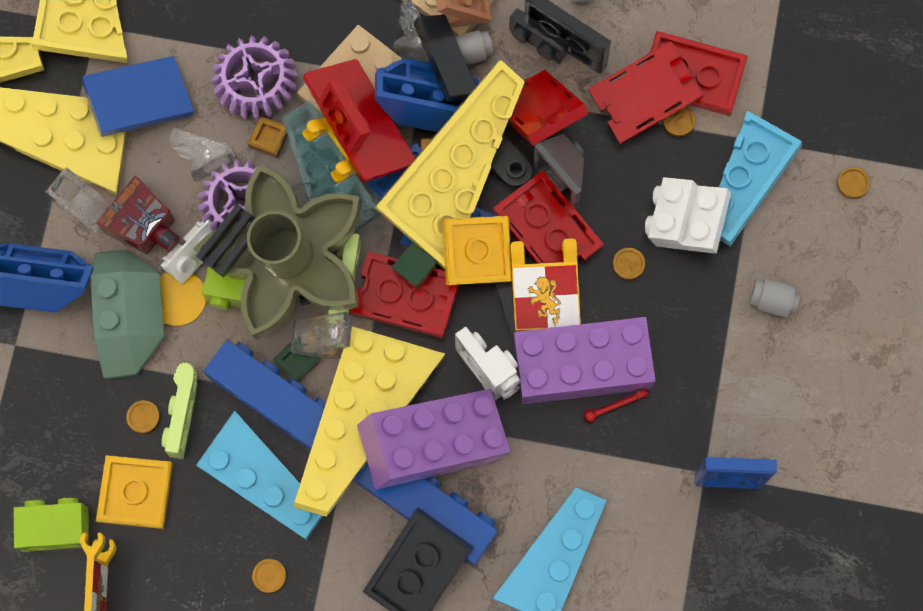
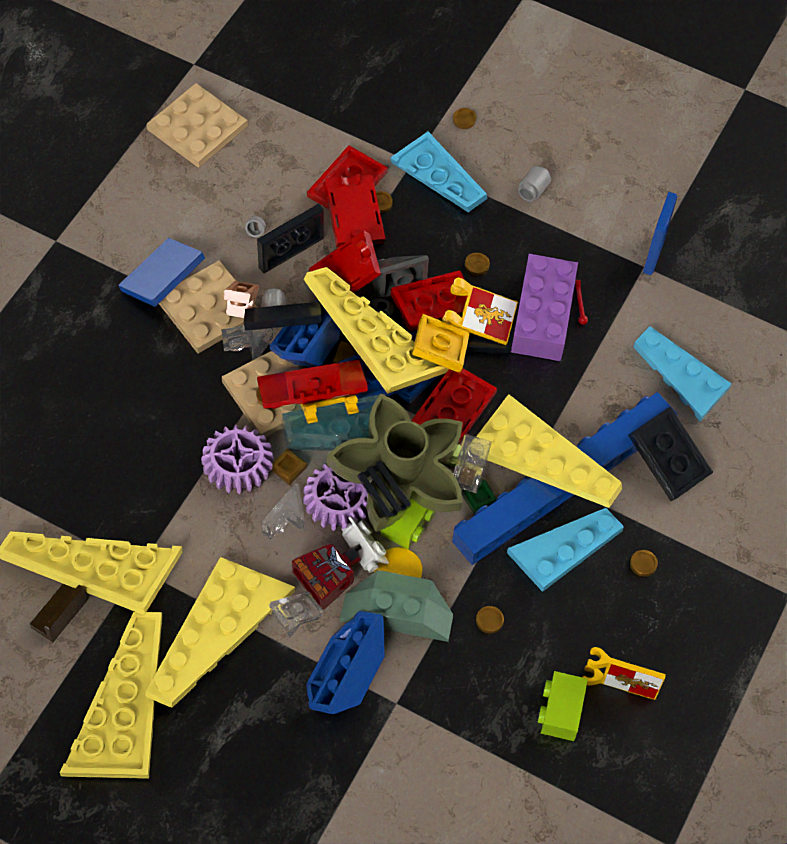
camera: 80 degrees left, 15 degrees down
blue tile [82,56,194,137] -> none
yellow tile [96,455,173,529] -> none
yellowish green hinge [162,362,199,459] -> none
medium lavender brick [357,389,511,490] -> none
dark green tile [392,242,438,289] -> none
white plate [455,327,521,401] -> none
black plate [509,8,569,63] -> none
white plate [645,177,731,254] -> none

